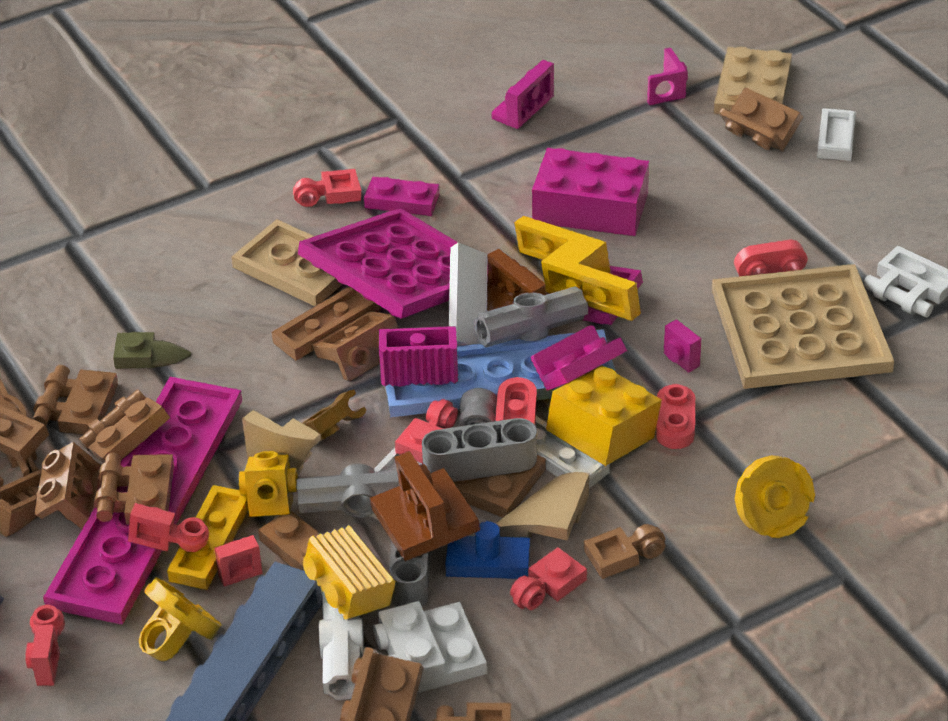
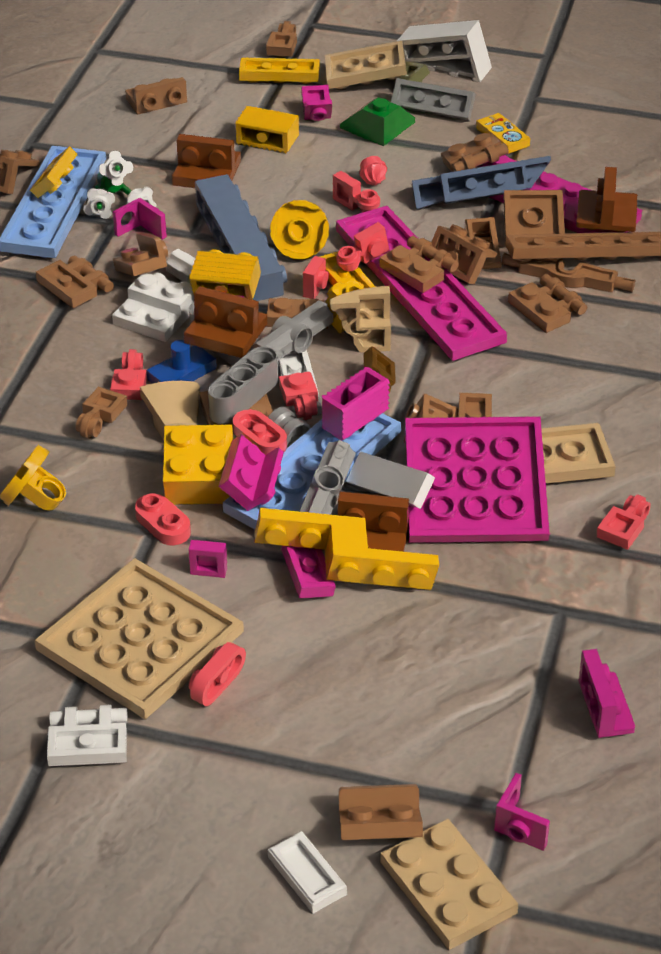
camera: 135 degrees right, 0 degrees up
medium nougat plate [78,389,171,463] -> none
olive plate [113,332,191,369] -> none
dark pink plate [364,176,440,216] -> none
dark pink brick [532,148,649,236] -> none

